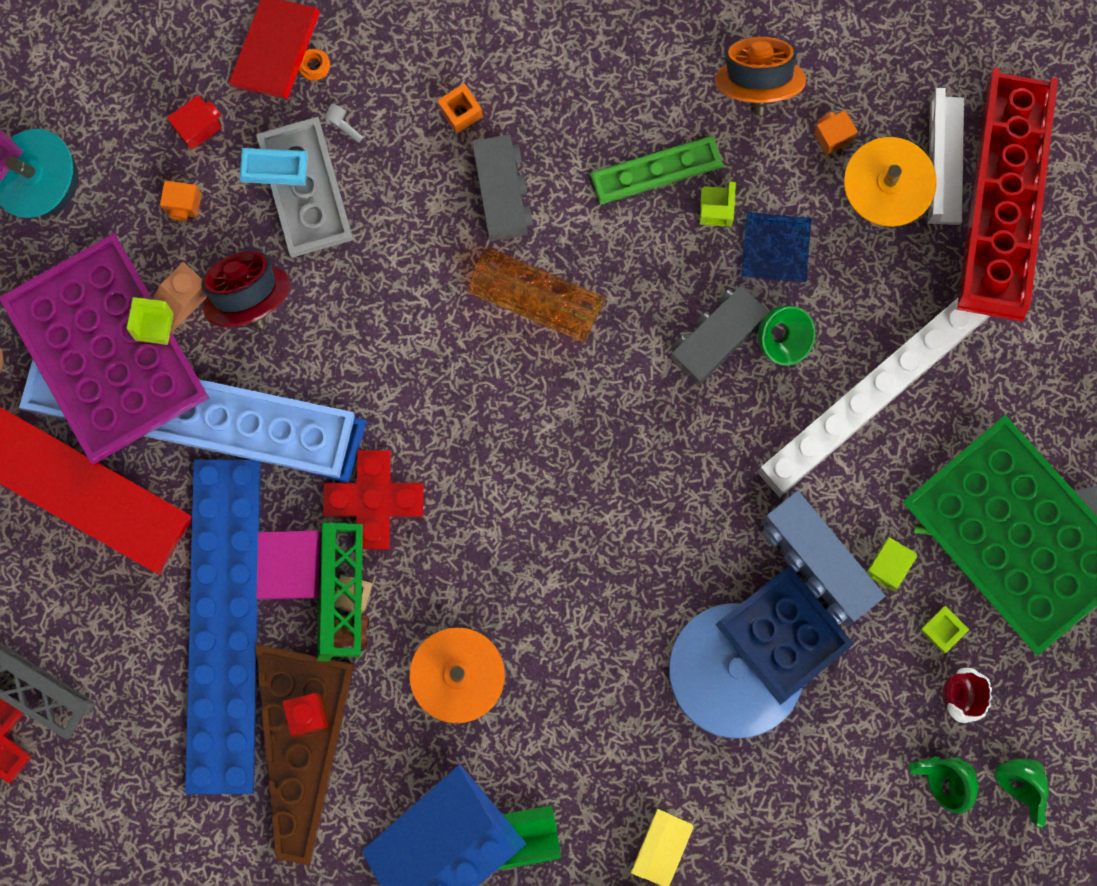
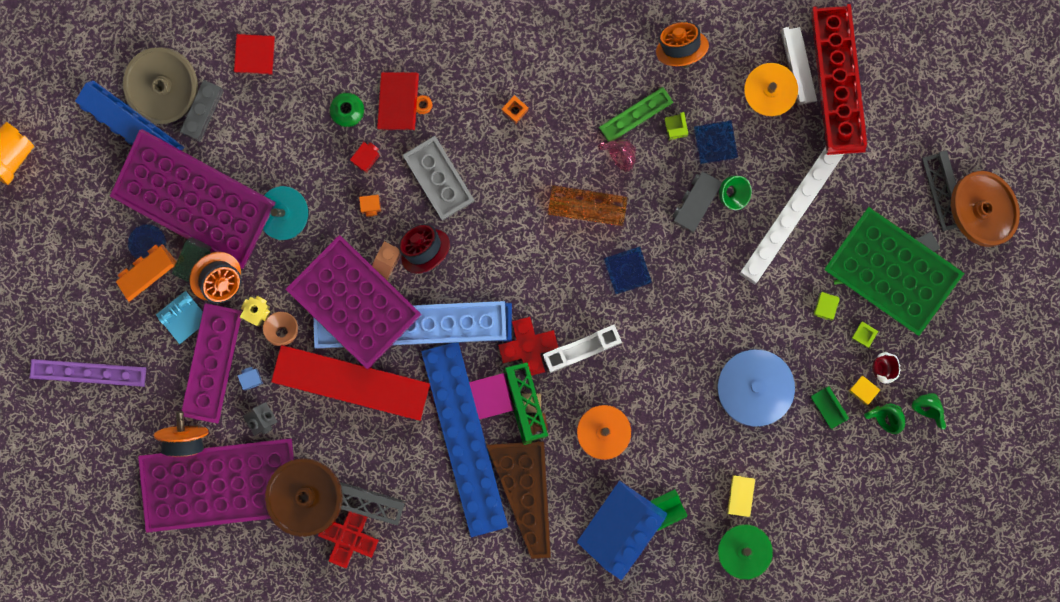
camera: 15 degrees left, 5 degrees up
lime panel [127,297,174,345] -> none
medium azure tile [239,148,308,186] -> none
red brick [283,693,329,736] -> none
light grey hand [325,104,364,143] -> none
dark grey brick [472,134,533,242] -> none
dark blue plate [715,566,854,705] -> none
sand blue brick [761,490,886,627] -> none
orange plate [814,110,858,155] -> none
none -> green piece [330,93,364,127]
none -> white arch [543,325,622,373]
none -> clear pink hat [598,139,636,172]
none -> clear blue tile [604,247,652,295]
none -> green panel [811,386,849,430]
none -> yellow panel [848,376,880,405]

